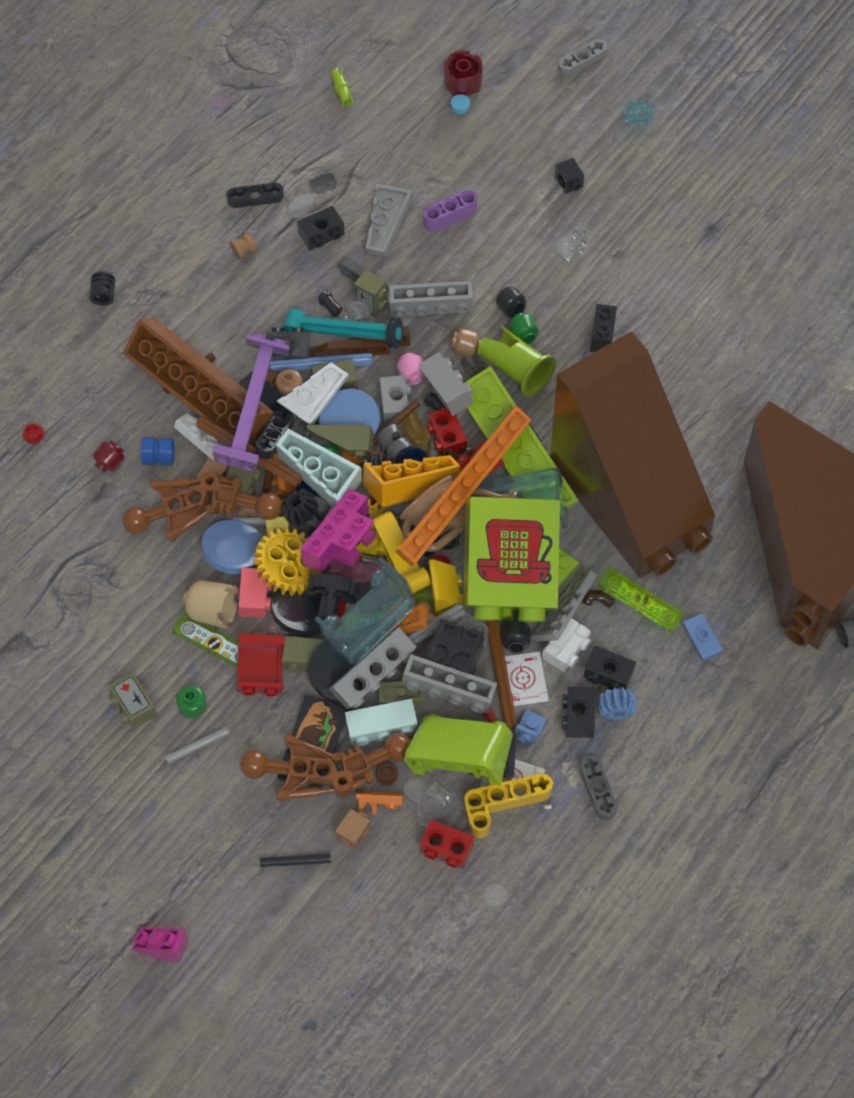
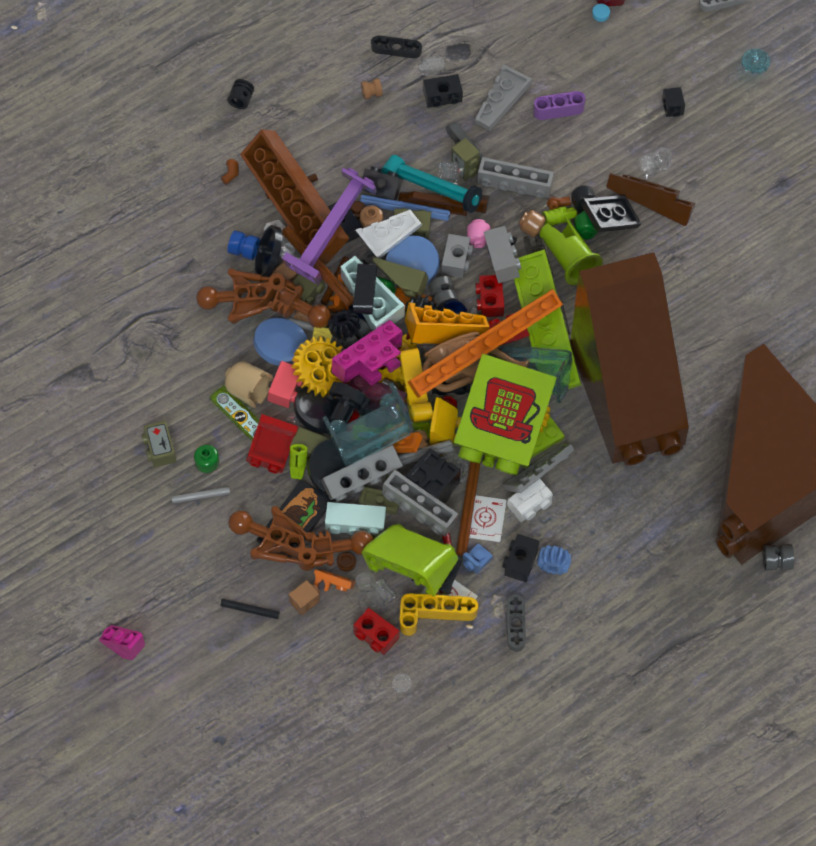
camera: 15 degrees right, 0 degrees up
red plate [23,423,44,444] -> none
dark red head [93,440,125,473] -> none
black beam [254,406,295,459] -> none
black pin [318,291,343,317] -> none
reddish brown bar [373,399,421,447] -> none
clear yellow piece [401,412,431,456] -> none
black pin [424,392,446,411] -> none
dark brown arm [443,447,473,461] -> none
black head [502,620,531,654] -> none
dark brown arm [582,590,616,609] -> none
black brick [583,646,637,690] -> none
black brick [590,304,617,353] -> none
clear neon green tile [598,567,685,633] -> none
medium blue plate [682,613,723,662] -> none
none -> dark orange arm [221,159,239,185]
none -> black piece [255,225,282,277]
none -> lime hinge [289,444,308,480]
none -> black beam [353,263,377,315]
none -> lime hinge [542,206,577,226]
none -> dark orange arm [547,196,571,210]
none -> black plate [580,195,642,232]
none -> reddish brown wedge [606,173,696,226]

